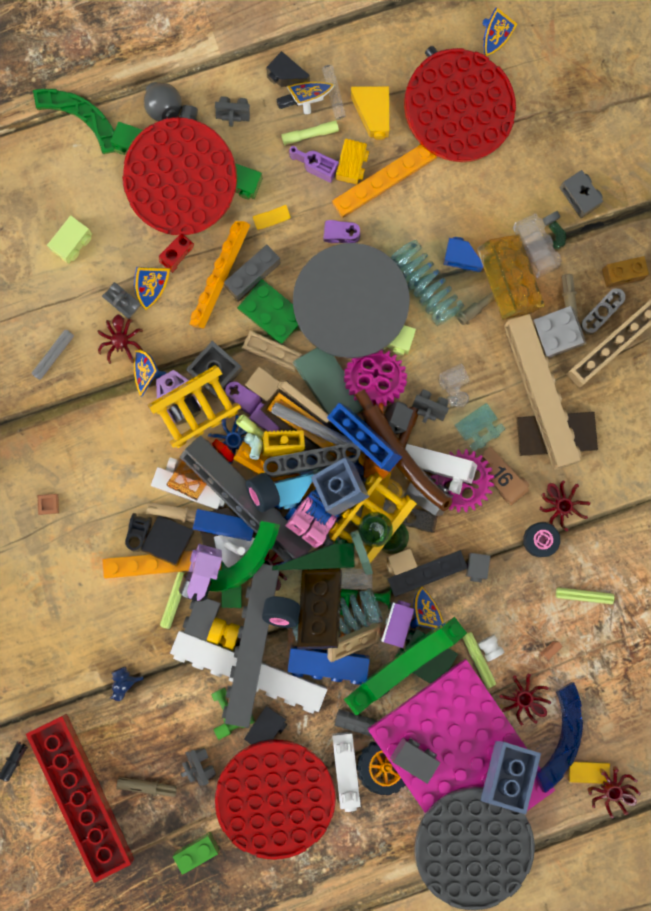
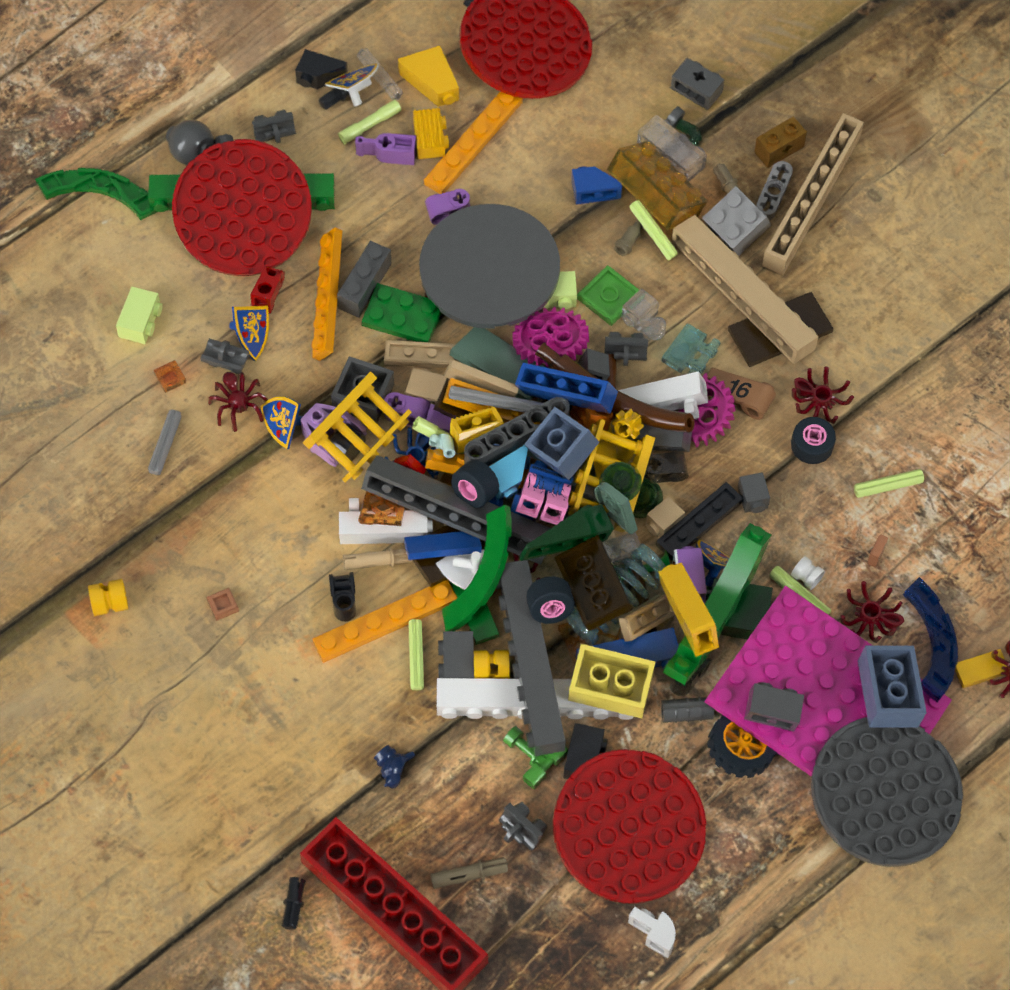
camera: 20 degrees left, 20 degrees down
black tile [141,516,194,566] -> none
bright green brick [173,832,220,875] -> none
lavender piece [179,544,222,601] -> none
yellow sticker [253,205,291,230] -> none
white brick [332,731,361,812] -> none
clear light blue piece [390,240,465,326] -> none
none -> clear orange plate [154,360,186,393]
none -> light yellow brick [568,644,655,718]
none -> bright green tile [577,265,643,326]
none -> yellow gear [612,409,644,439]
none -> white brick [628,907,676,958]
none -> yellowish green axle [630,200,678,260]
none -> yellow slope [658,562,719,657]

